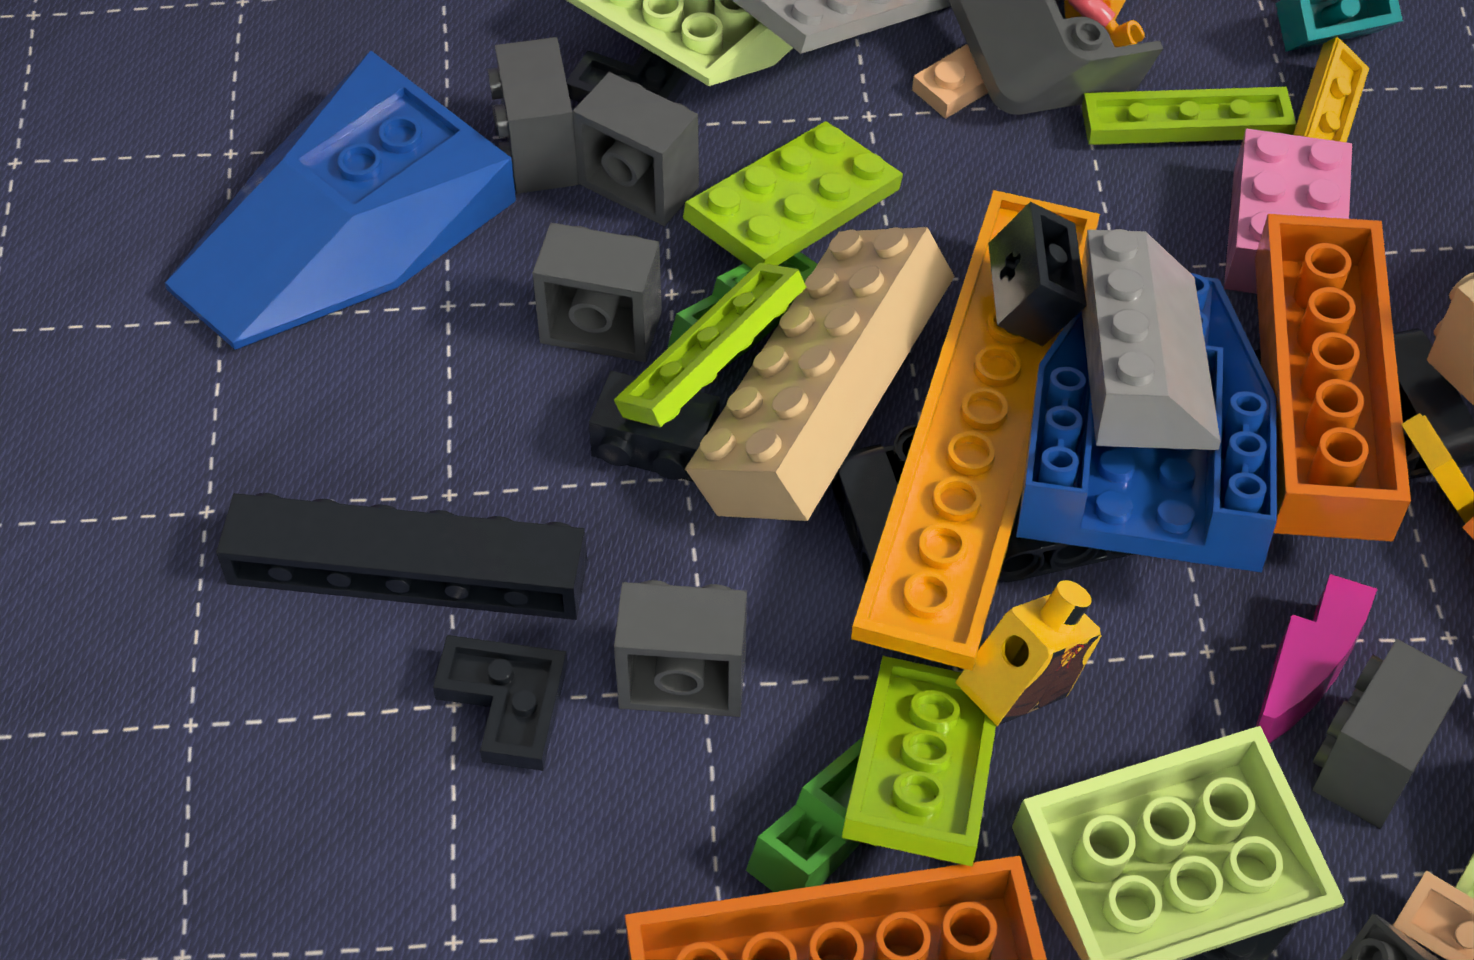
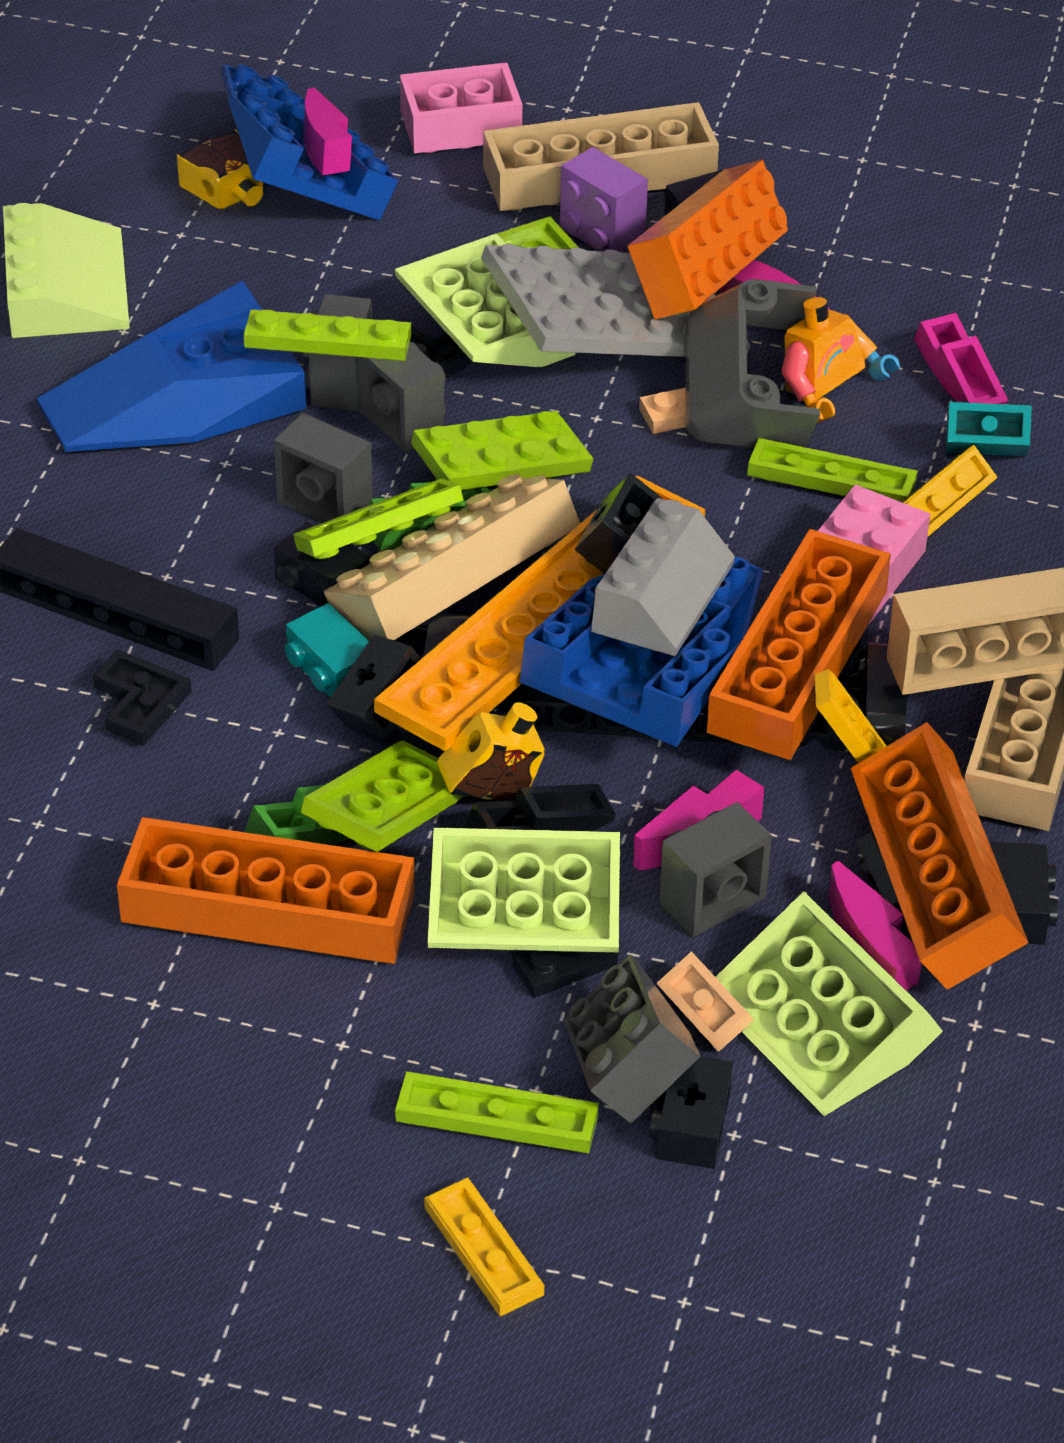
camera: 20 degrees right, 10 degrees down
dark grey brick [614,580,747,717] -> none
none -> yellowish green slope [3,203,130,338]
none -> lime plate [244,309,411,361]
none -> teal brick [284,603,369,698]
none -> black brick [326,634,422,742]
none -> black slope [464,784,616,831]

